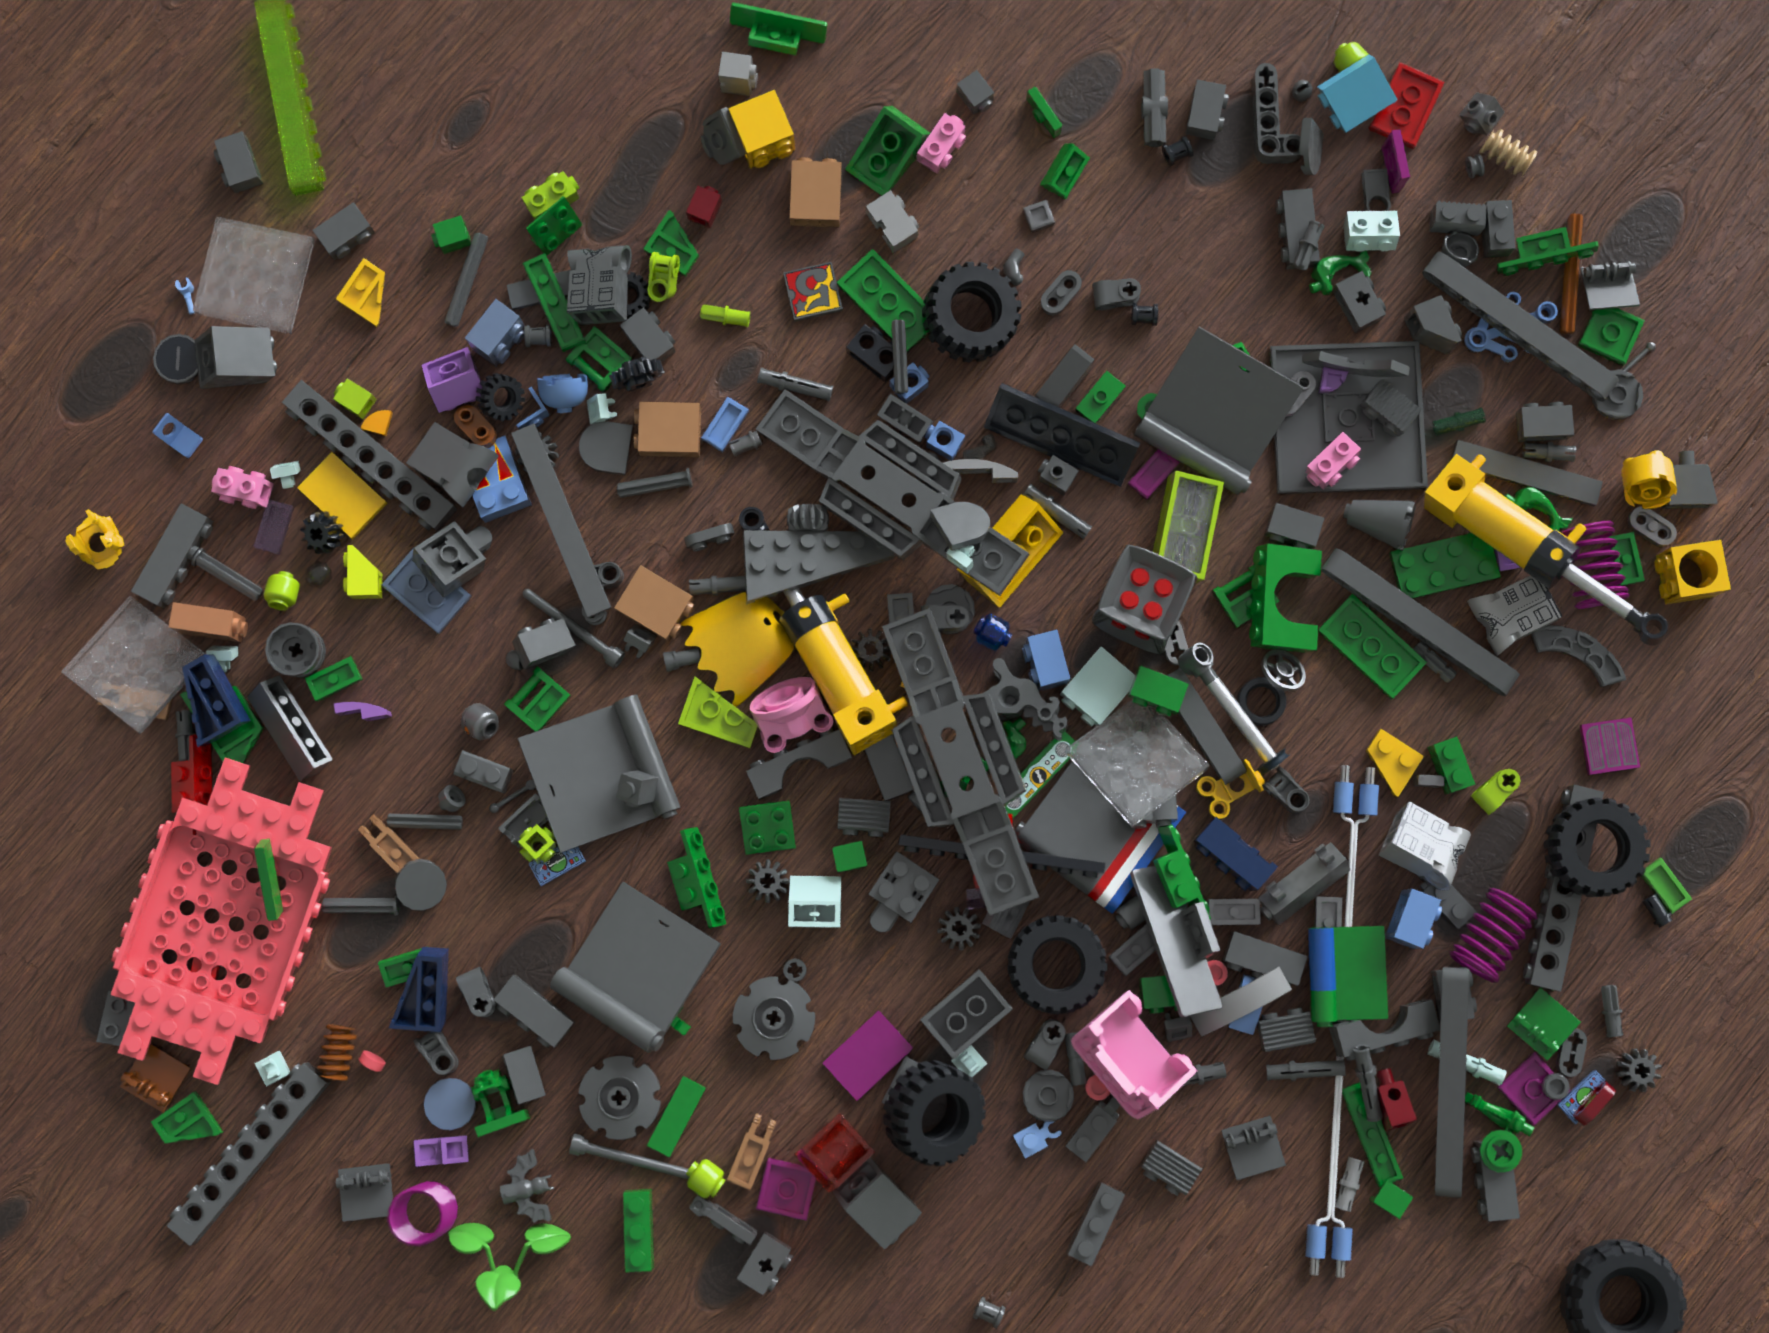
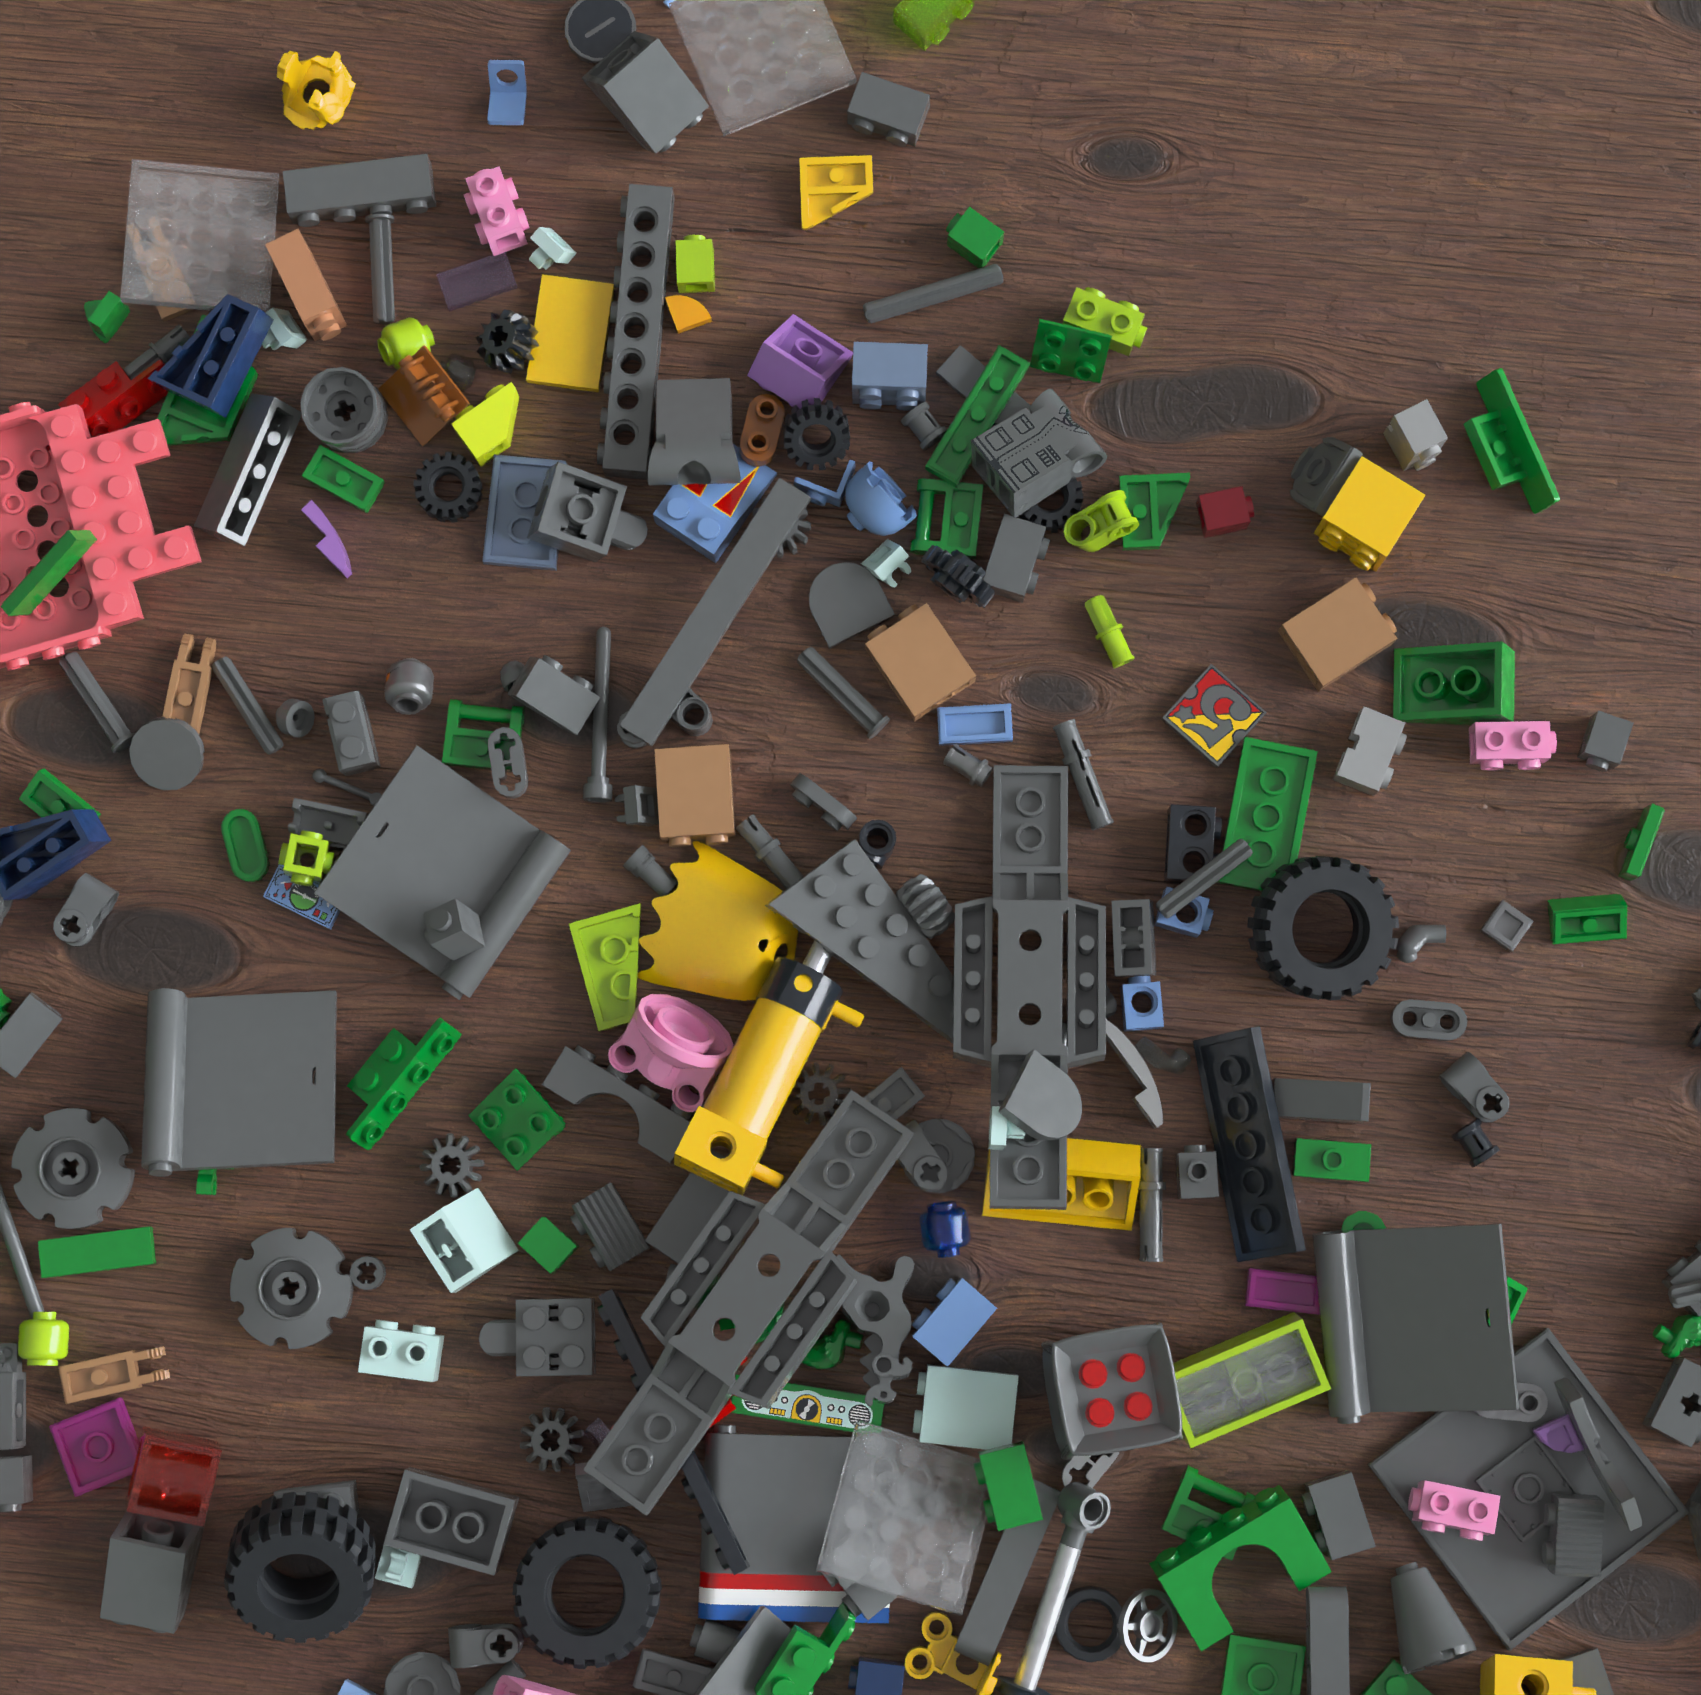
camera: 60 degrees right, 0 degrees up
dark grey brick [494,975,576,1048] -> none
magenta tile [823,1010,913,1101] -> none
clear green pin [1432,407,1486,436] -> none
none -> green tile [84,291,130,343]
none -> green tile [221,809,270,882]
none -> light aqua brick [358,1320,444,1382]
none -> dark orange hinge [378,345,470,447]
none -> black tyre [414,452,483,523]
none -> dark grey beam [488,727,528,799]

